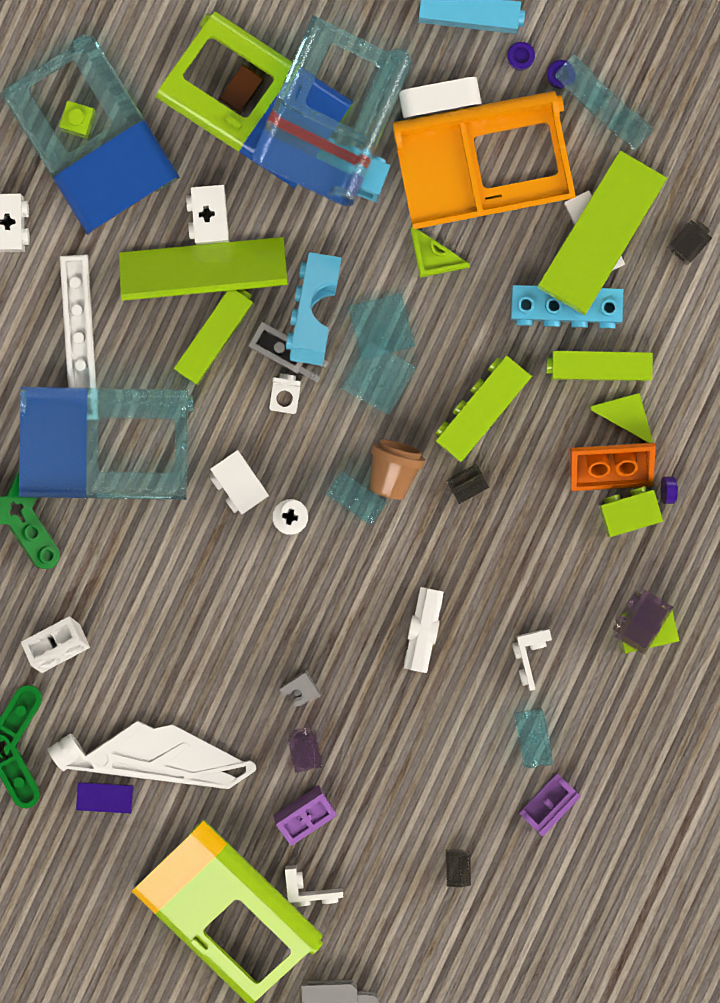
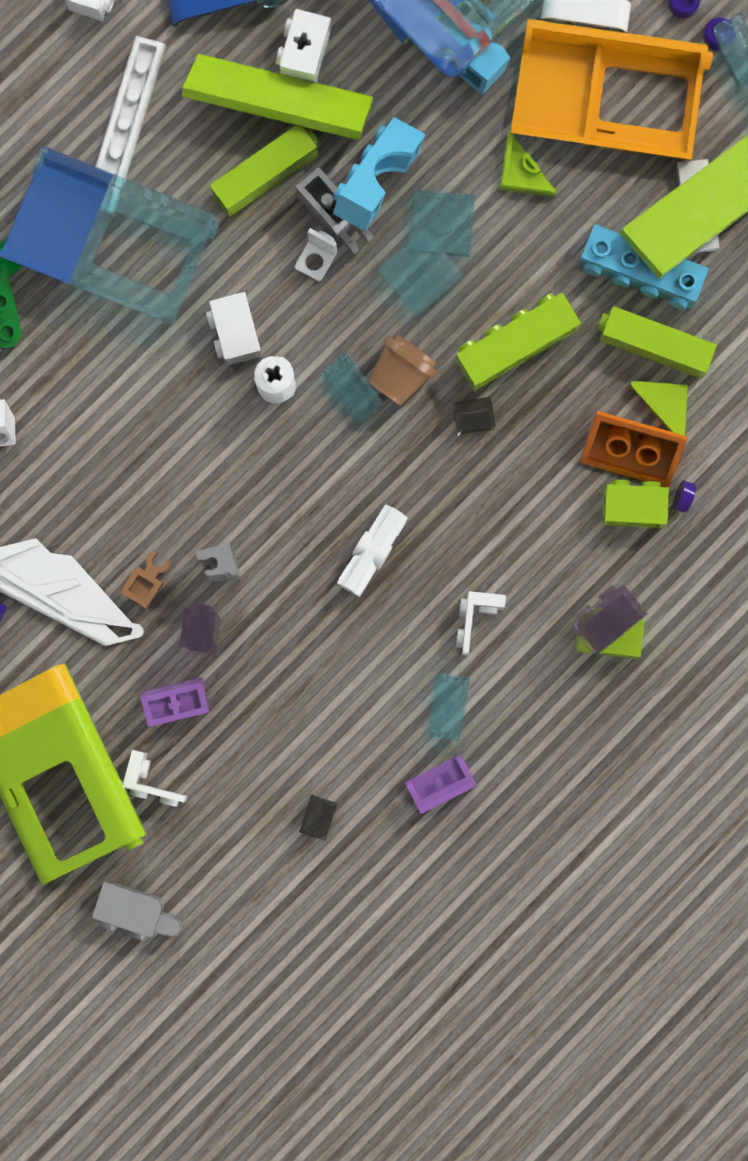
camera: 20 degrees right, 5 degrees down
none -> medium nougat plate [120,551,171,609]

